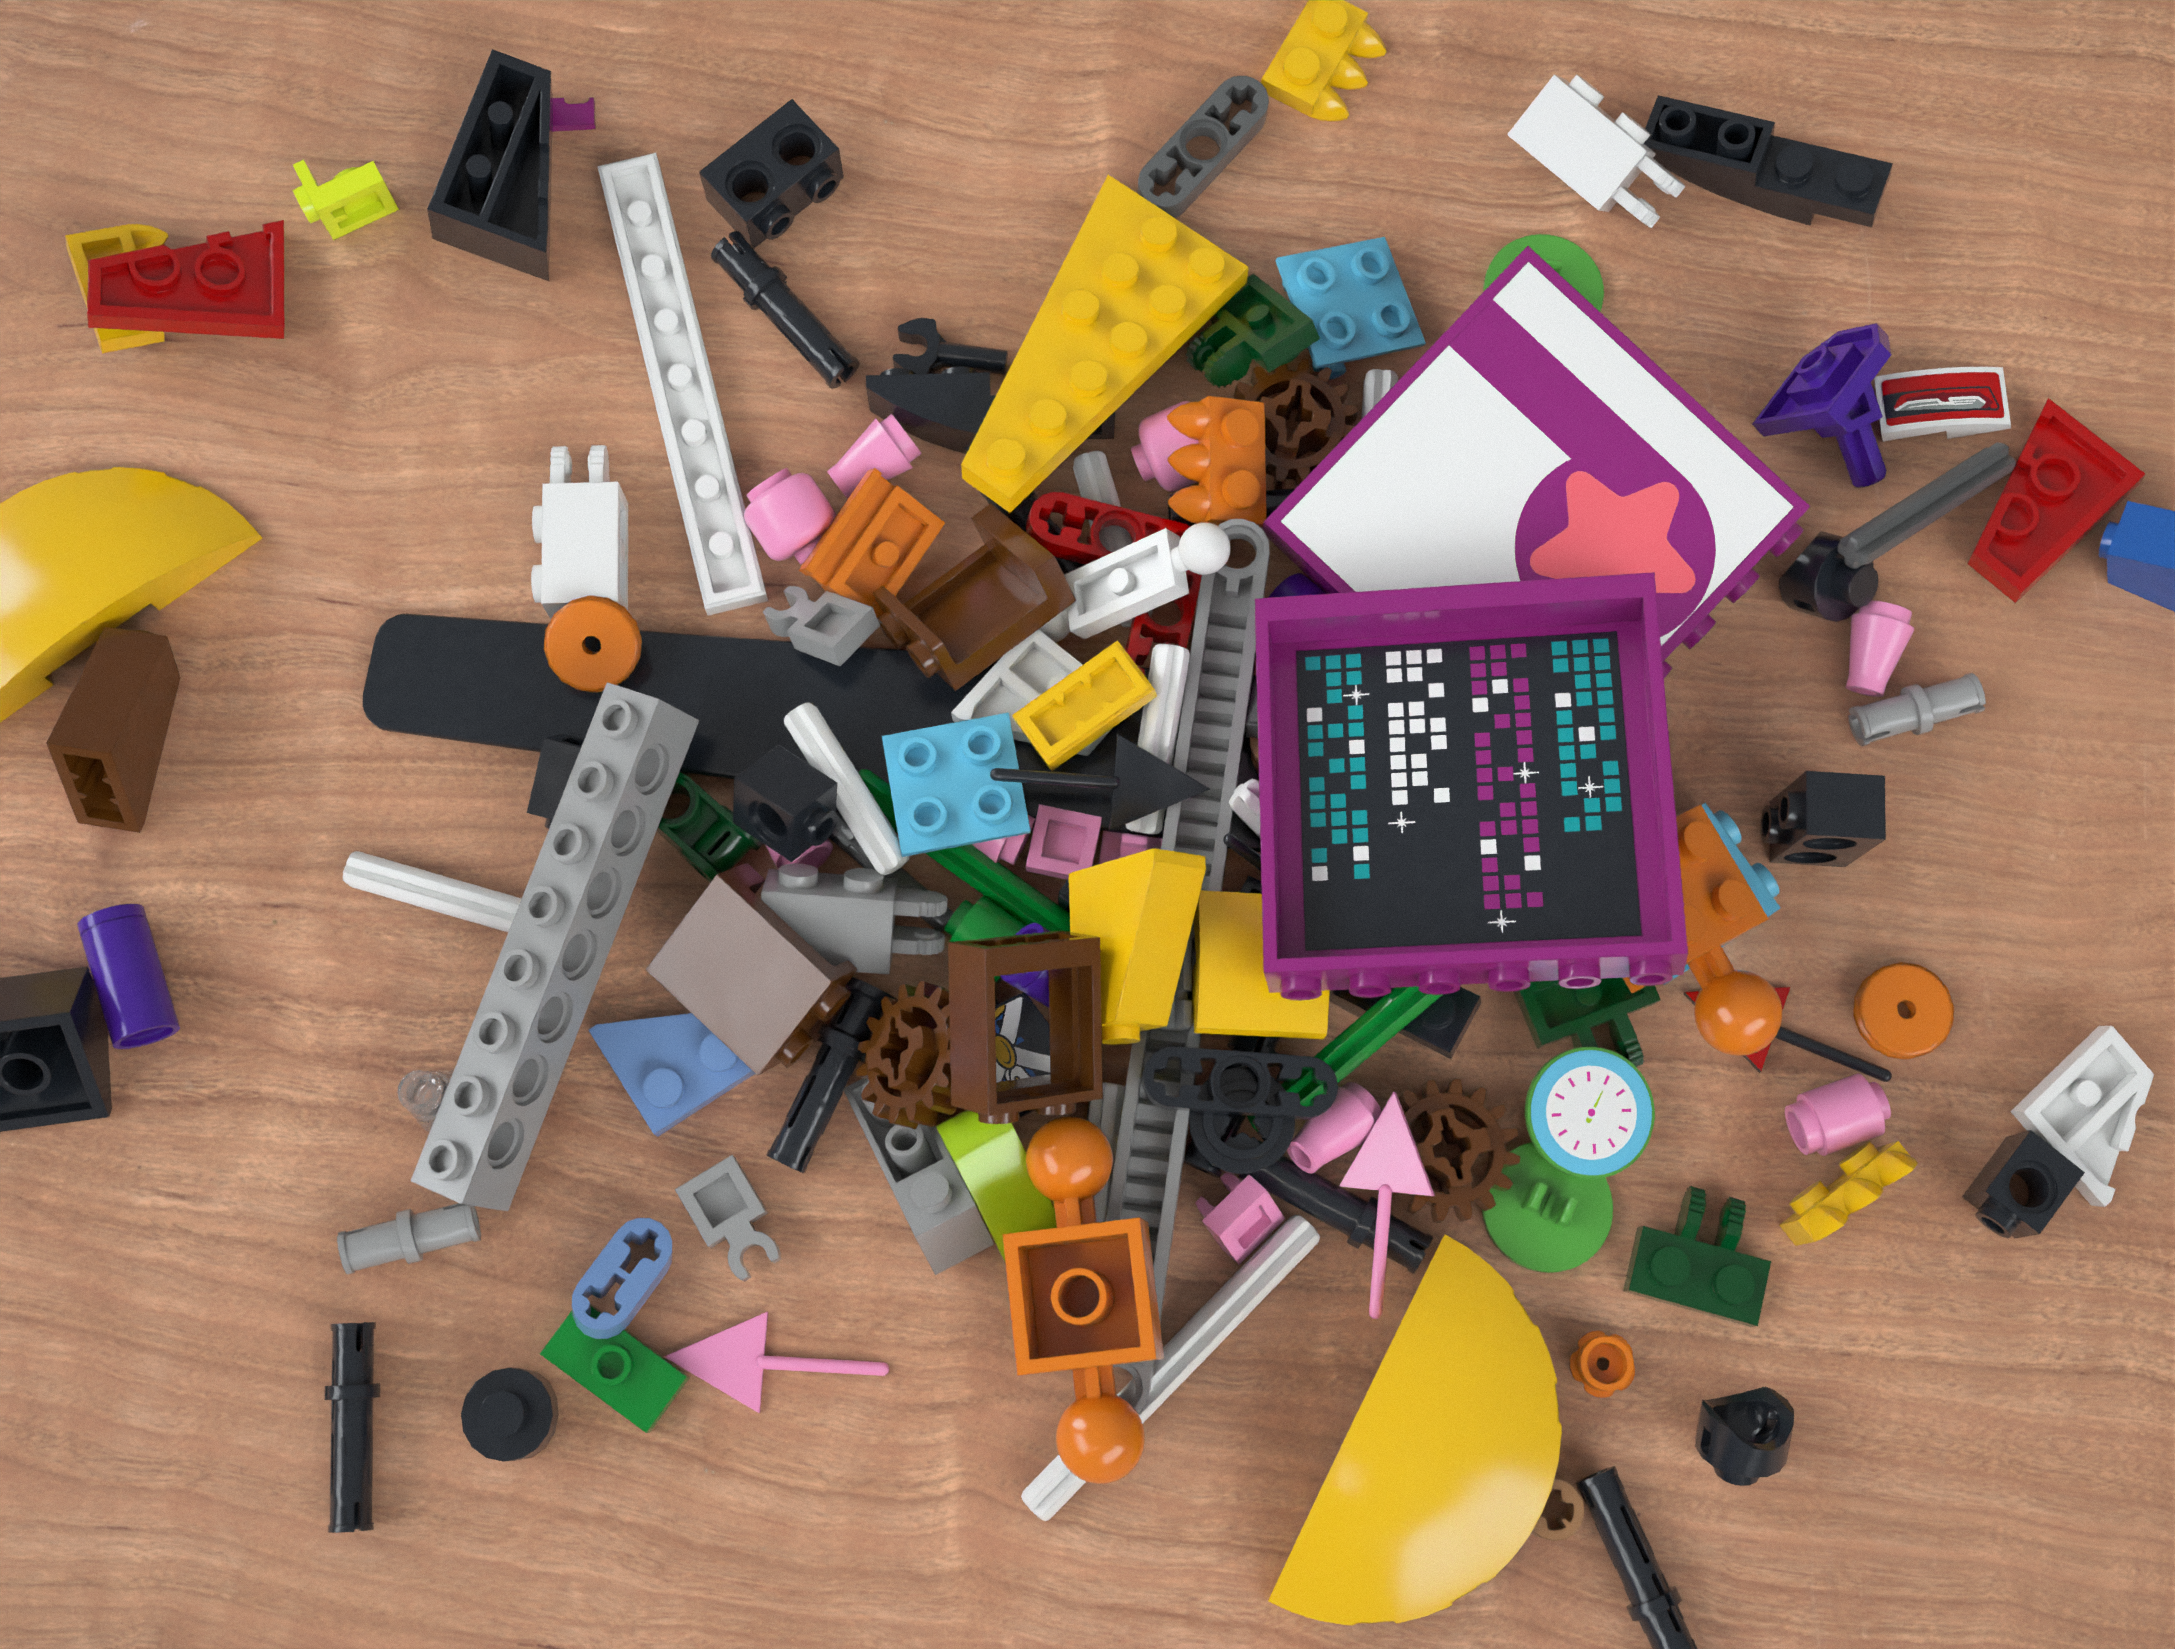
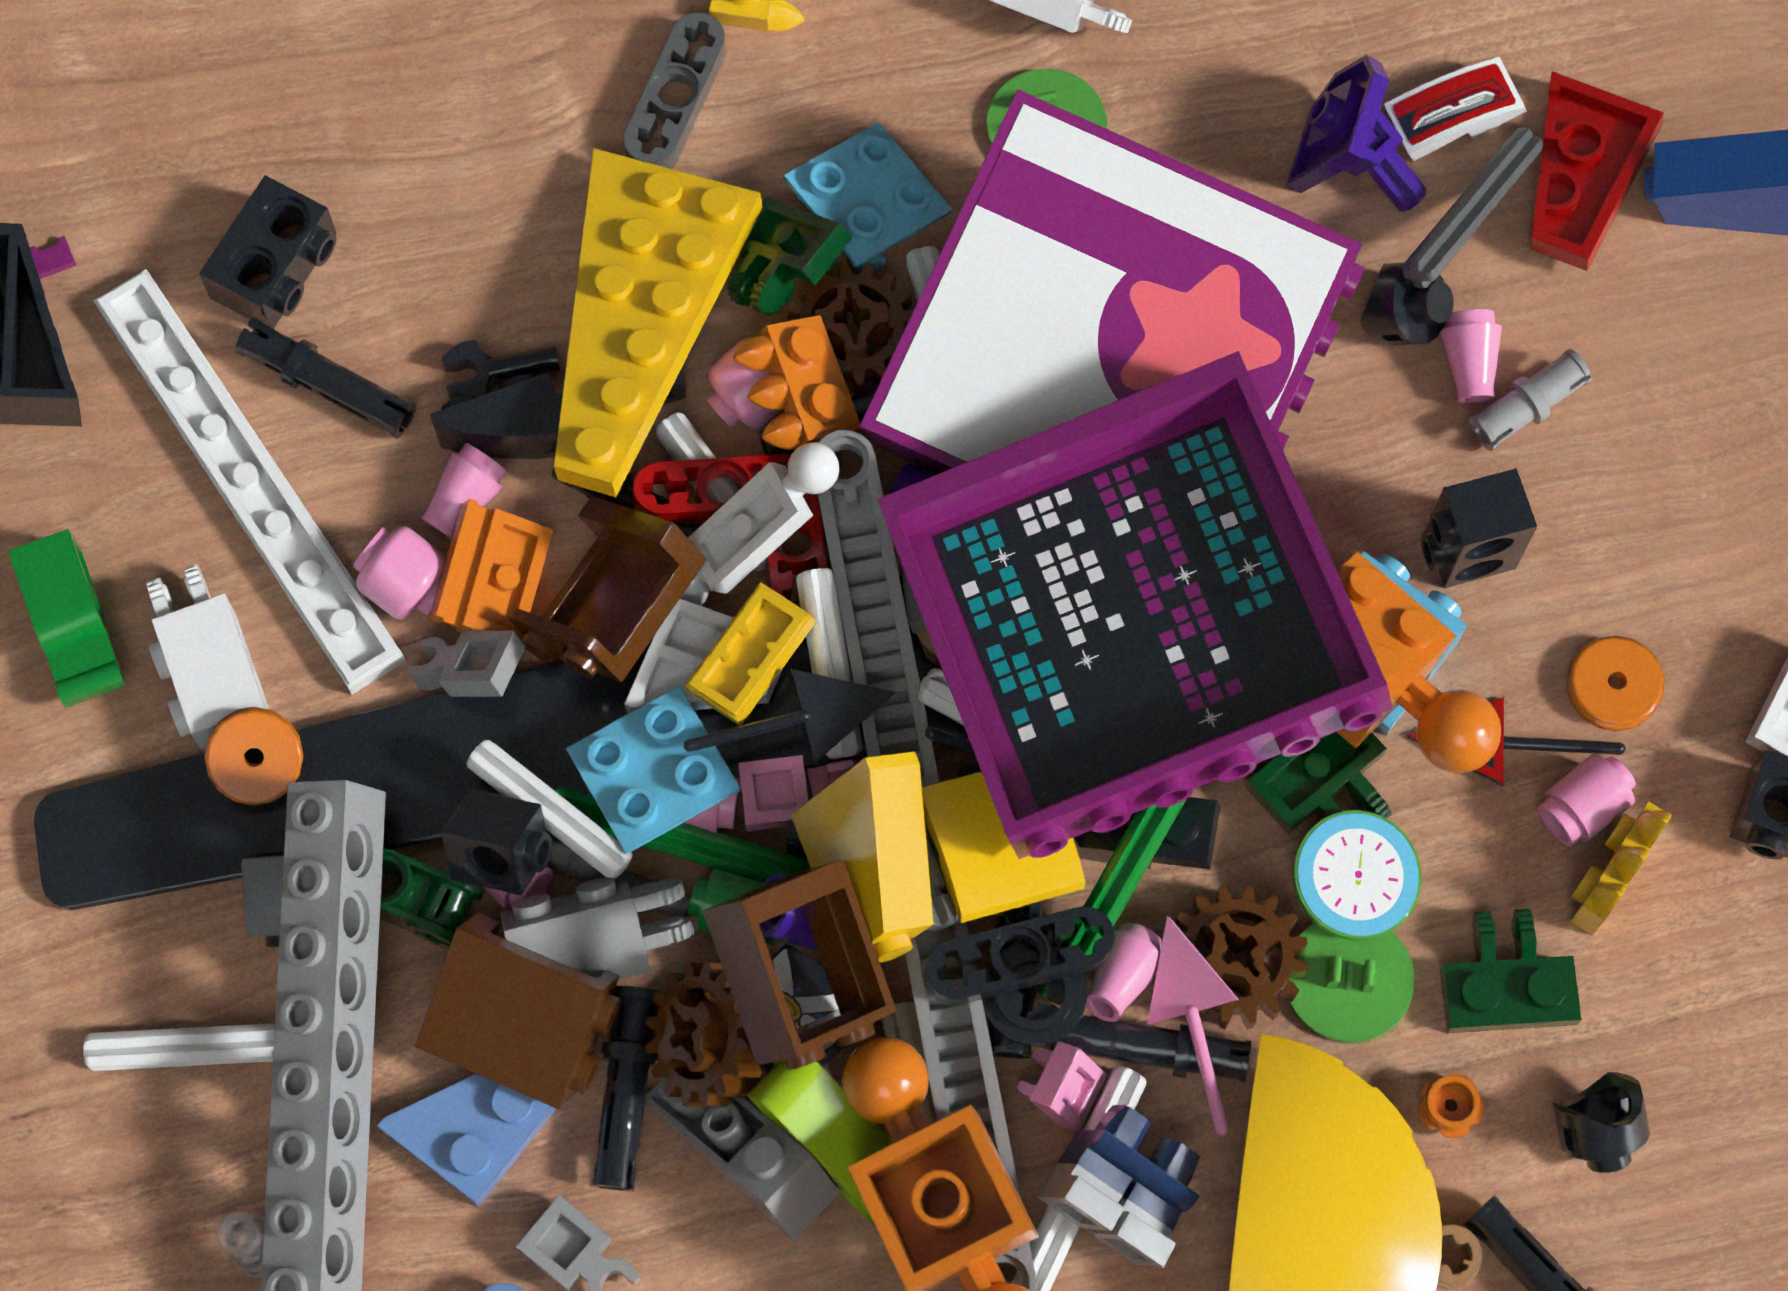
camera: 15 degrees left, 5 degrees down
none -> green piece [8,529,126,708]
none -> hips [1037,1105,1200,1267]

